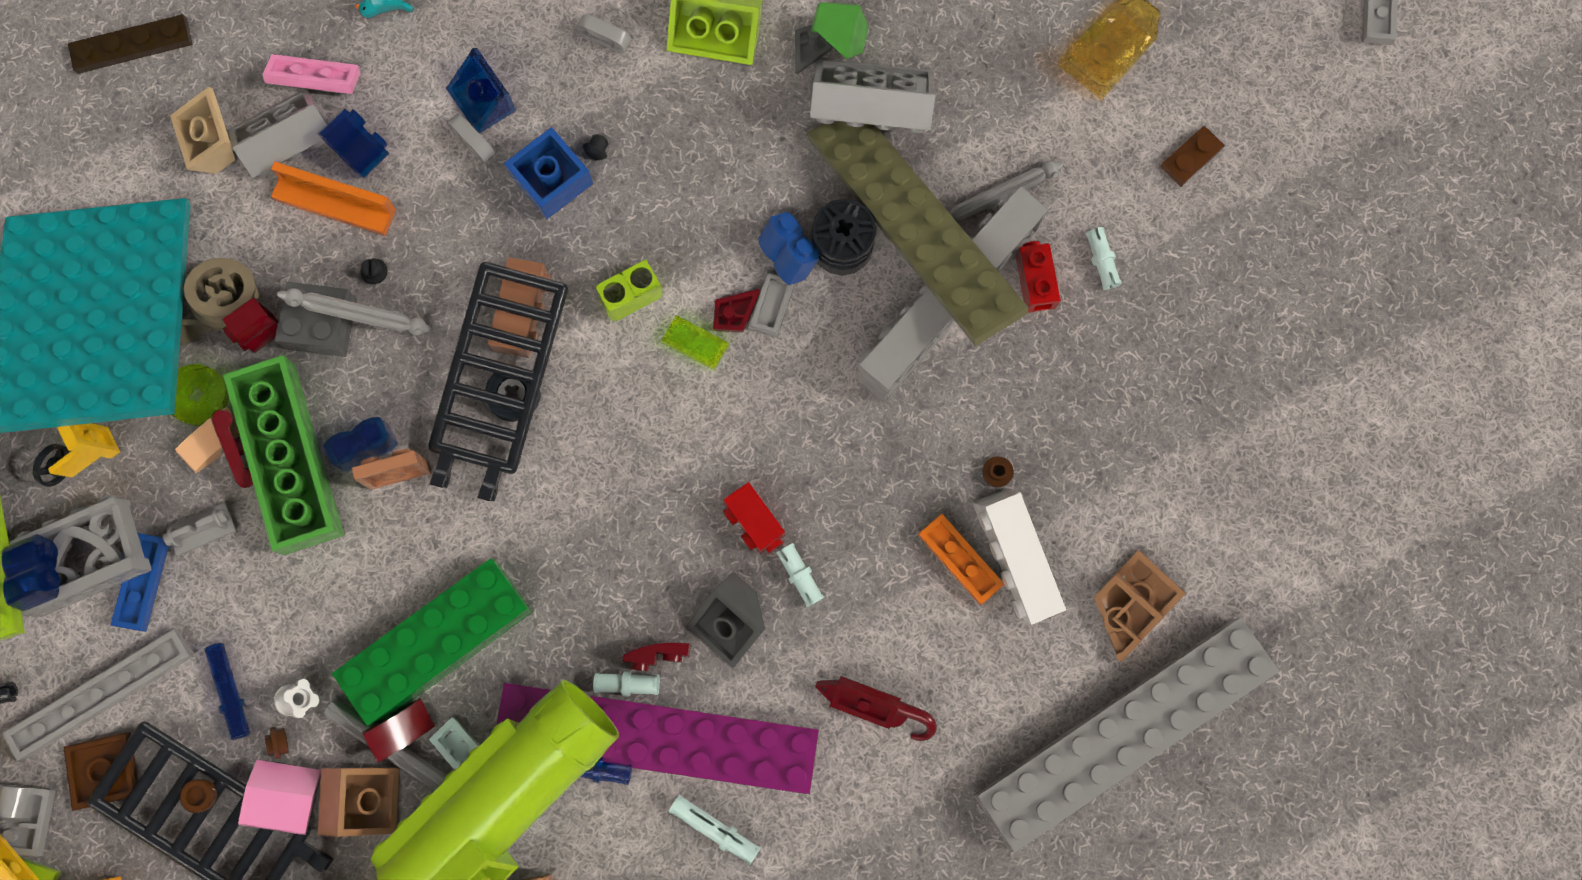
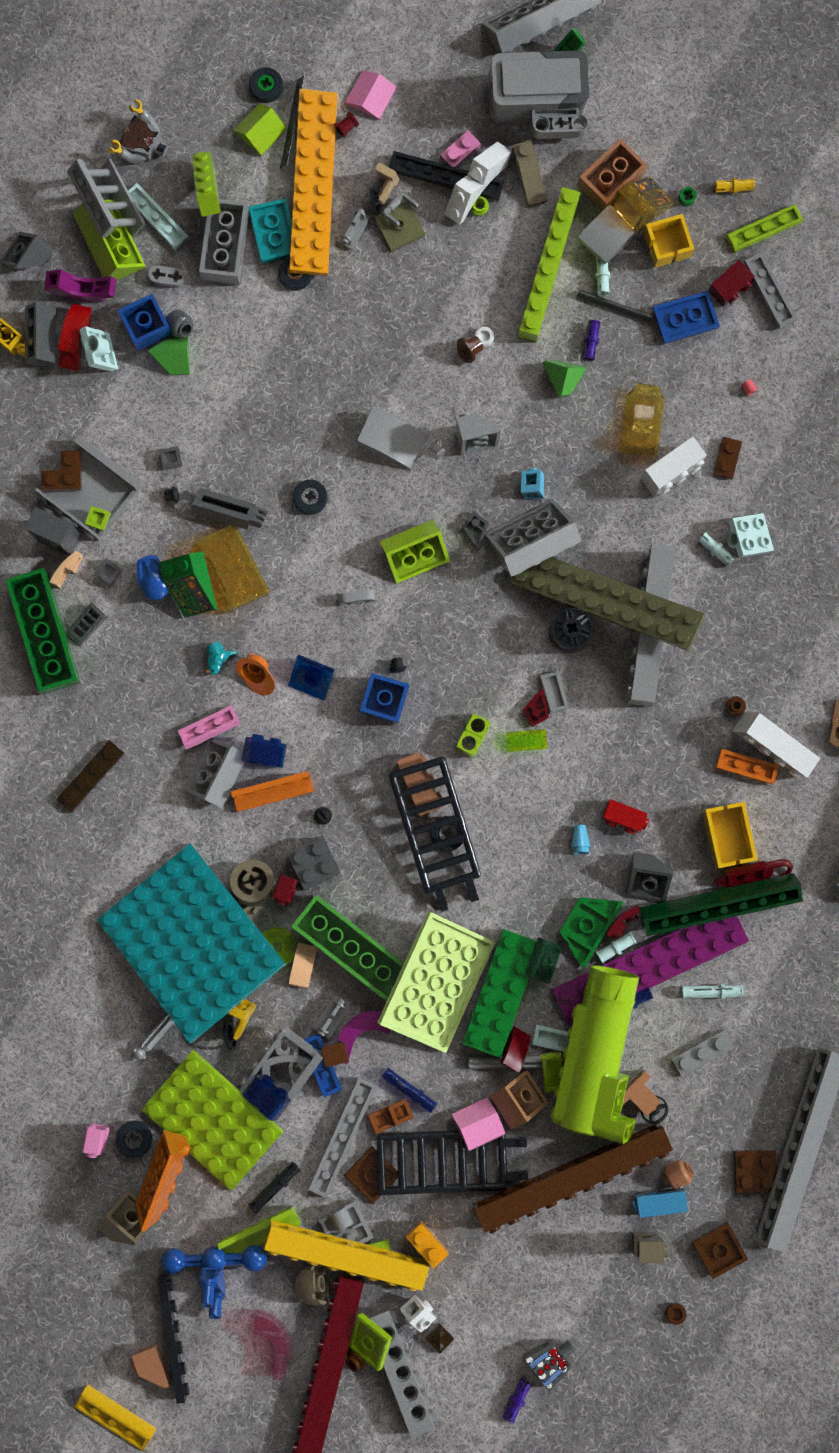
camera: 35 degrees left, 5 degrees up
tan slope [170,87,235,174] -> none
reddish brown tile [180,779,217,813] -> none
dark red plate [211,409,253,488] -> none
reddish brown plate [265,727,289,759] -> none
white brick [274,679,319,718] -> none
light grey wheel [277,288,432,336] -> none
clear blue brick [323,417,398,471] -> none
nougat plate [352,449,431,490] -> none
light grey beam [447,113,496,164] -> none
blue brick [758,212,819,285] -> none
light aqua pin [776,543,824,607] -> none
bright green slope [811,2,869,59] -> none
light grey wheel [948,161,1064,221] -> none
red brick [1015,241,1061,313] -> none
none -> orange piece [235,653,275,696]
none -> reddish brown slope [321,1042,349,1067]
none -> magenta arch [338,1010,391,1064]
none -> dark orange slope [367,1099,414,1134]
none -> yellowish green plate [377,911,496,1053]
none -> medium azure brick [521,468,545,500]
none -> clear green tile [525,937,562,984]
none -> lime tile [540,1052,562,1093]
none -> green wing [559,897,624,968]
none -> medium azure cone [571,825,591,855]
none -> dark green brick [639,873,803,936]
none -> white brick [641,437,707,498]
none -> yellow piece [702,801,758,869]
none -> light aqua plate [727,513,774,558]
none -> coral piece [741,379,758,396]

